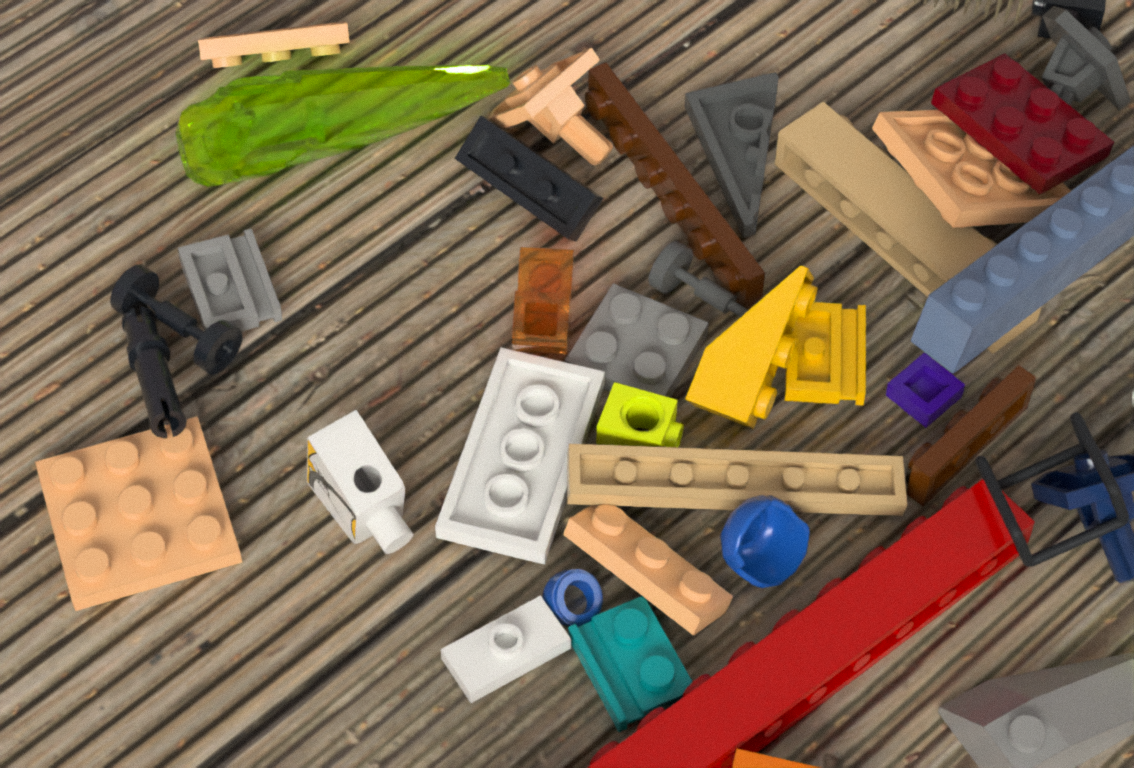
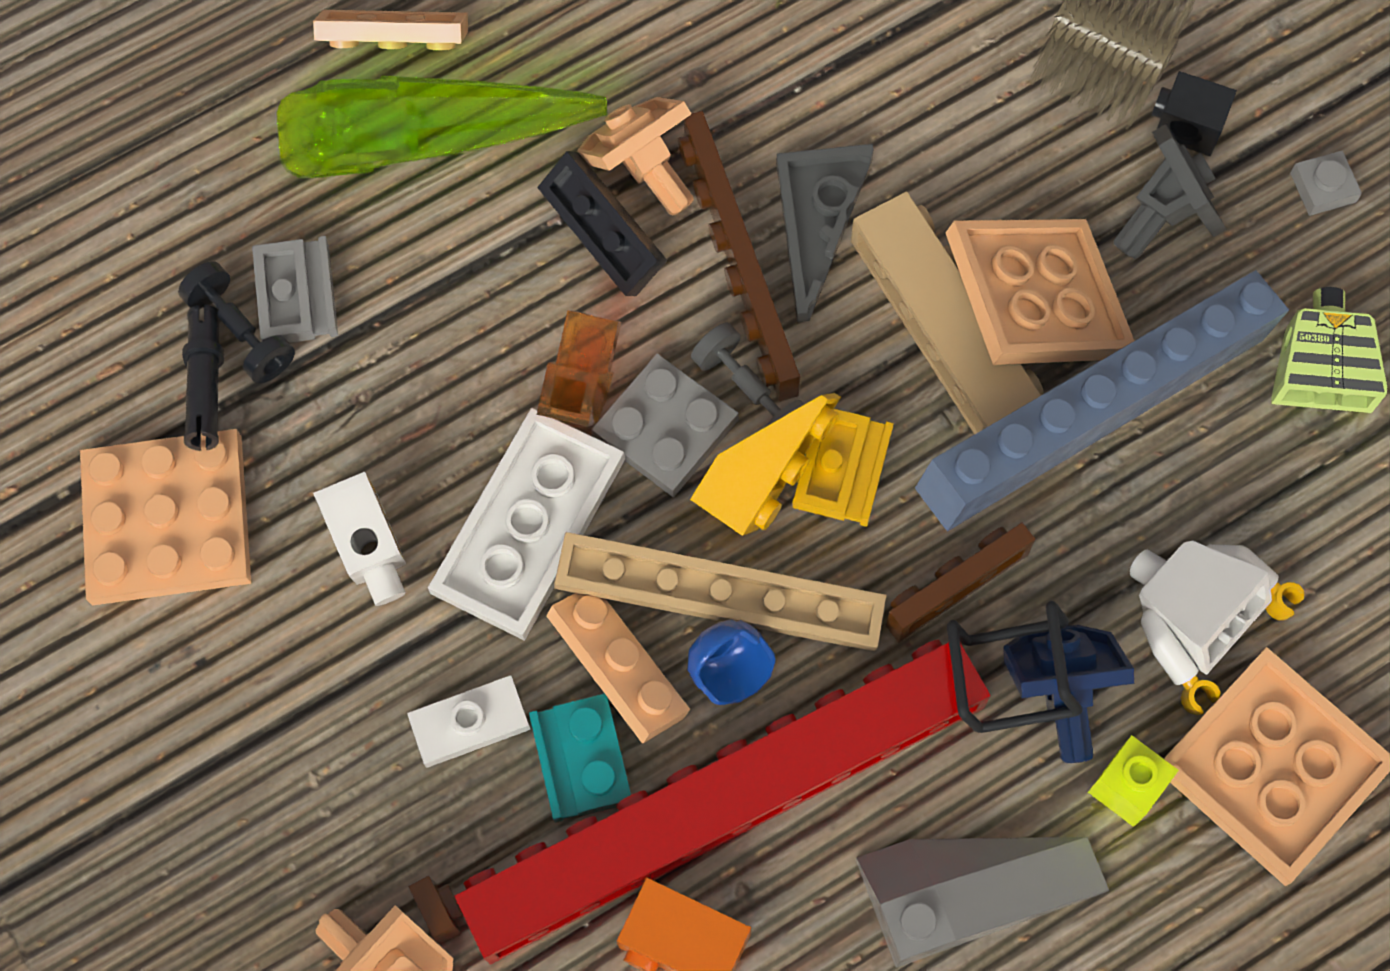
camera: 15 degrees right, 15 degrees up
blue piece [542,569,603,627] -> none
neon yellow brick [596,382,684,448] -> none
dark purple plate [886,352,965,428] -> none
dark red plate [931,53,1115,195] -> none

